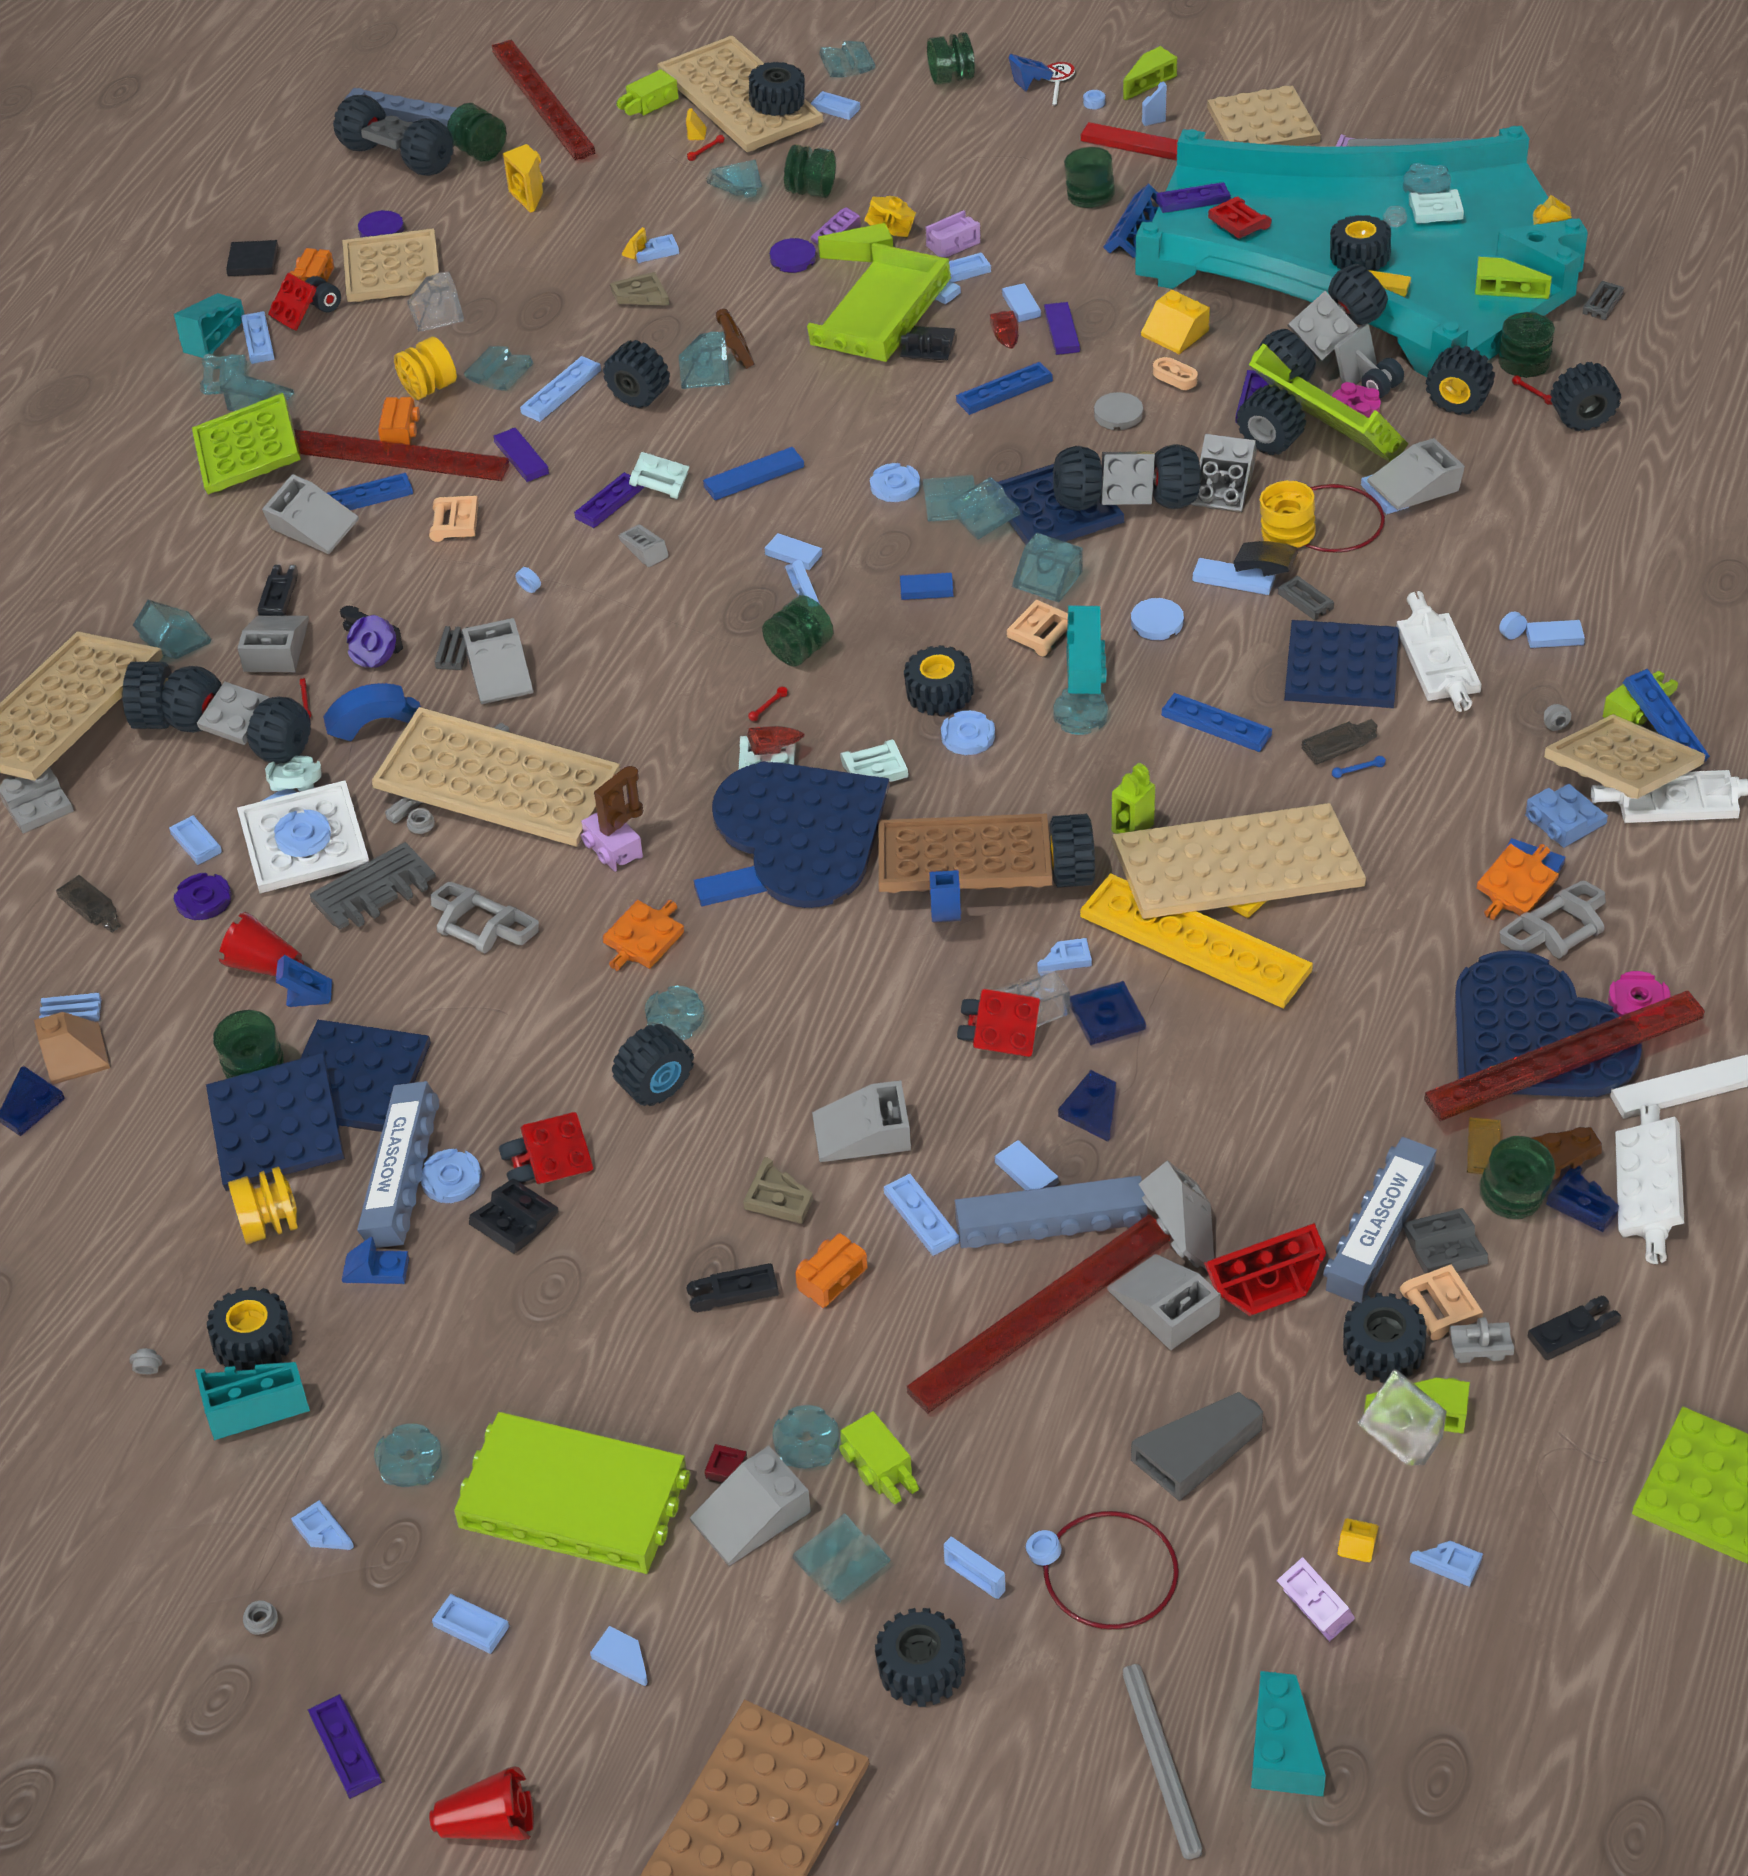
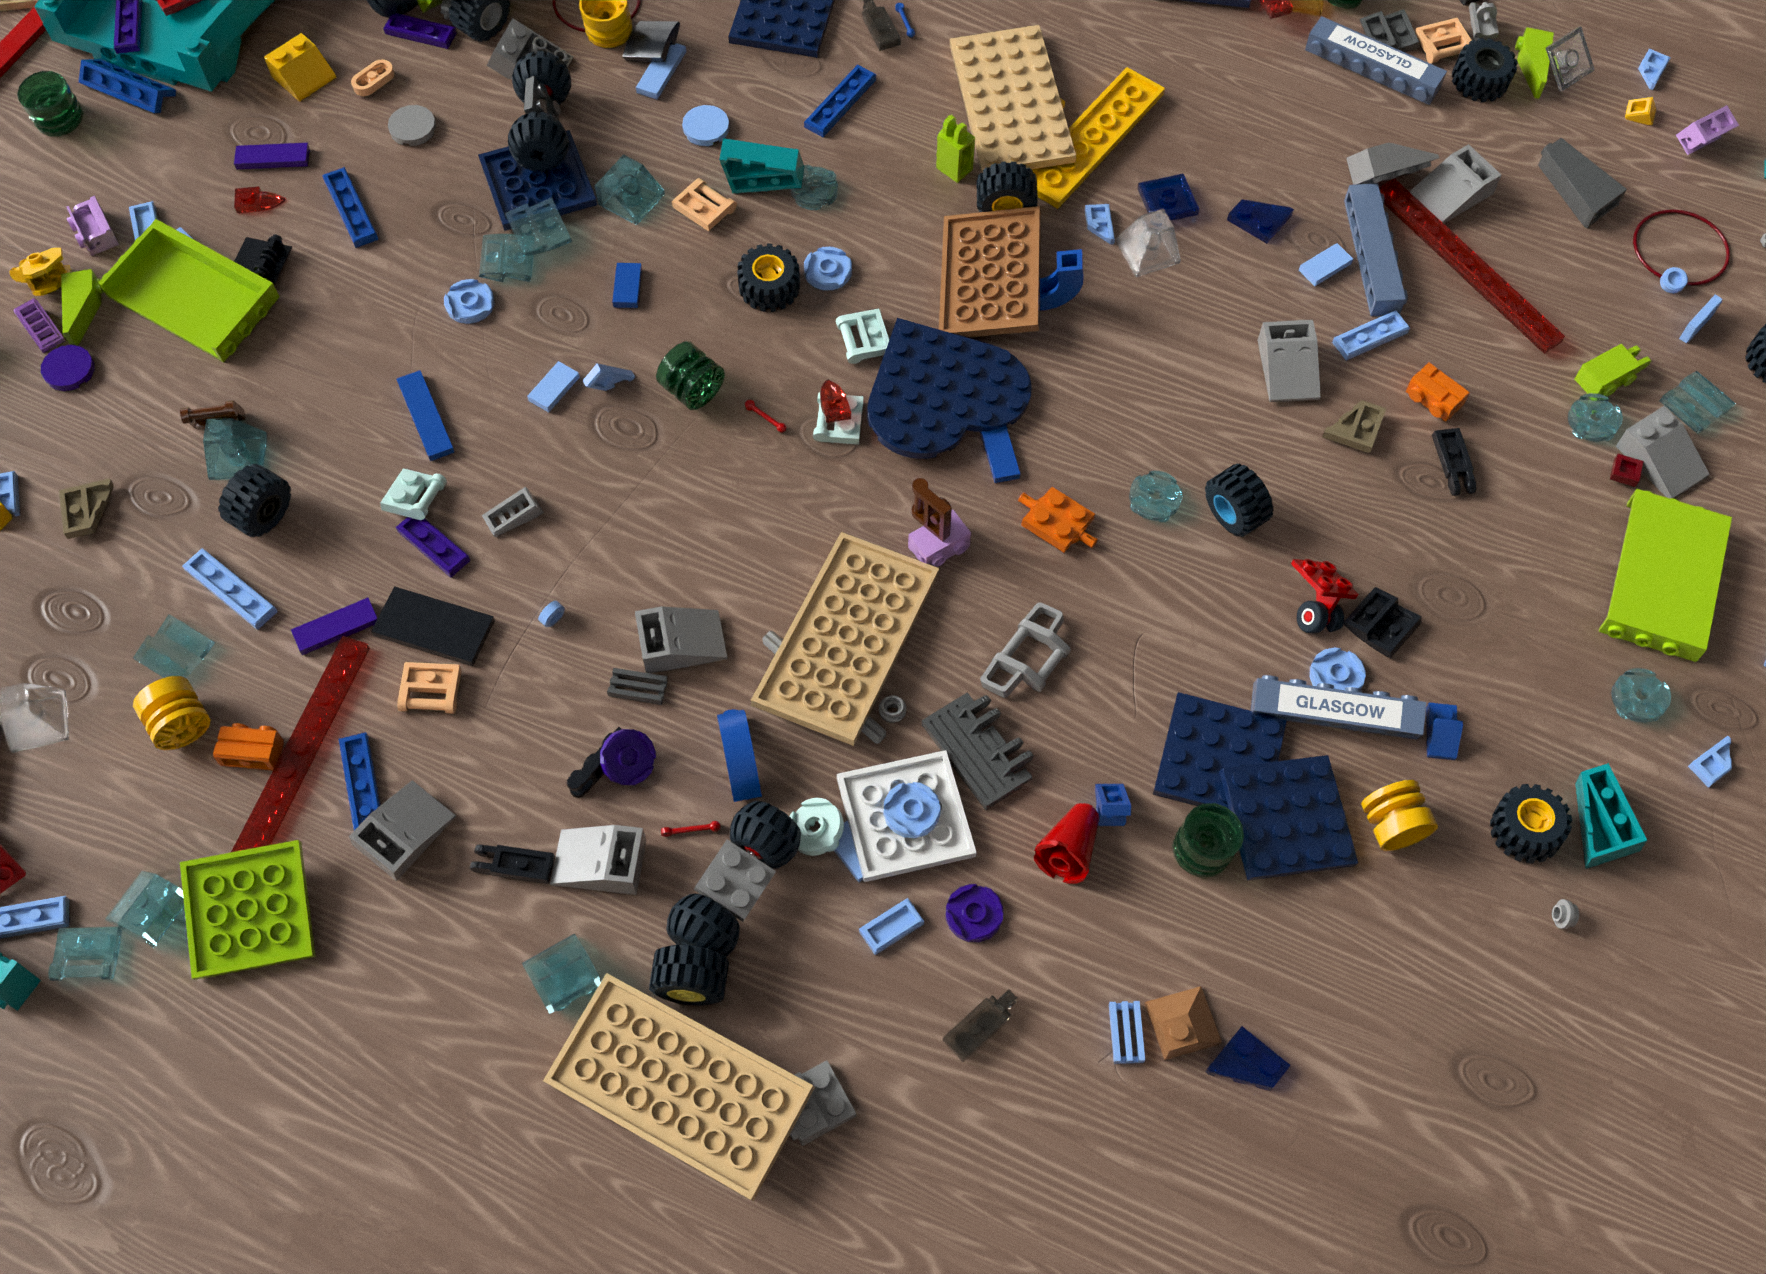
camera: 90 degrees left, 15 degrees up
red plate [957,989,1040,1057] -> none
light blue tile [1002,283,1041,322] -> none
red wedge [1204,1223,1326,1316] -> none
dark grey tile [1278,575,1334,620] -> none
none -> black tile [371,586,495,666]

